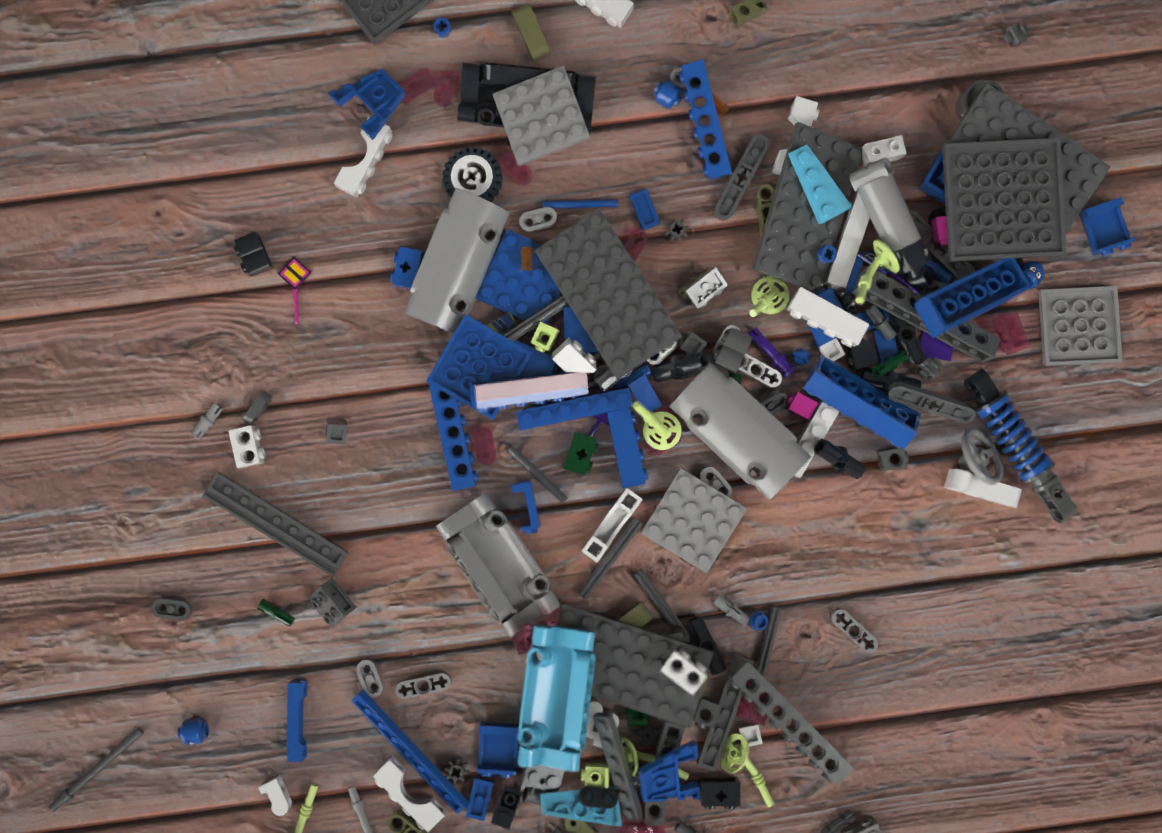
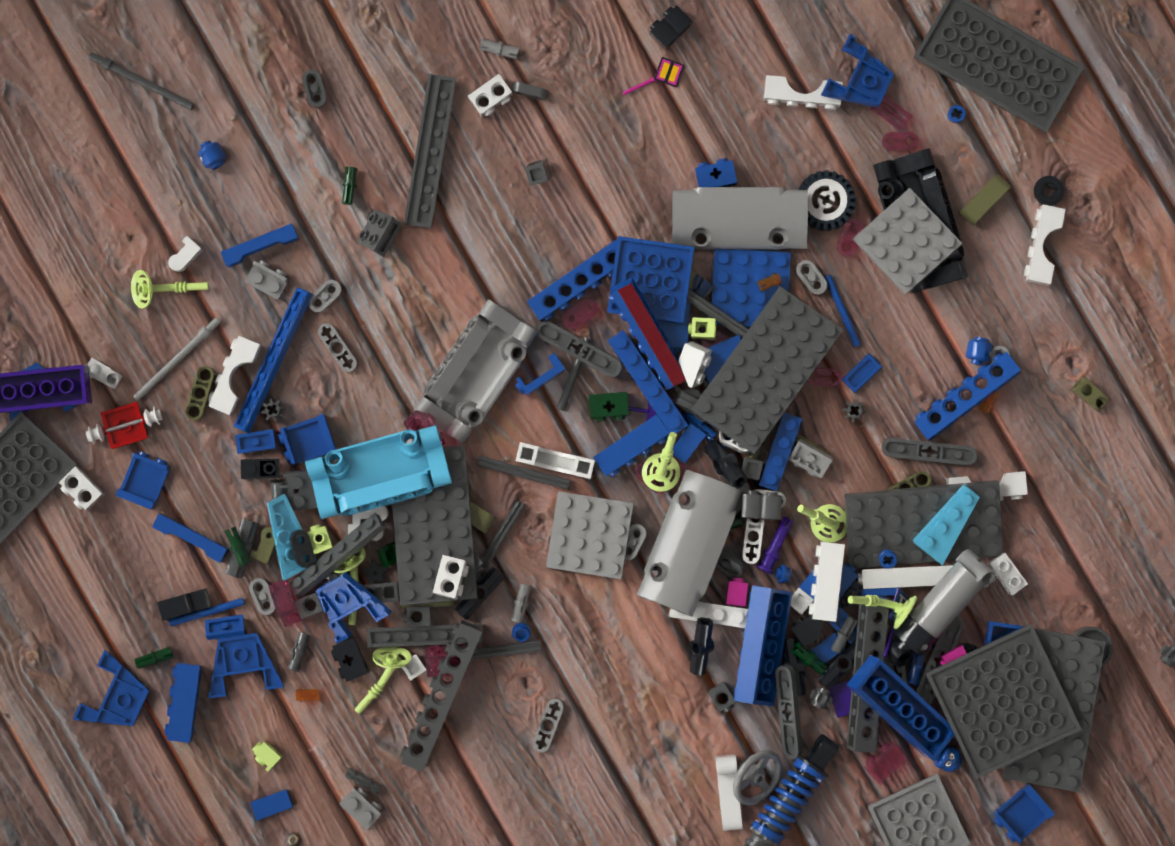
camera: 70 degrees right, 0 degrees up
none -> light grey bracket [244,260,290,300]
none -> dark grey piece [536,321,622,378]
none -> blue brick [757,413,802,492]

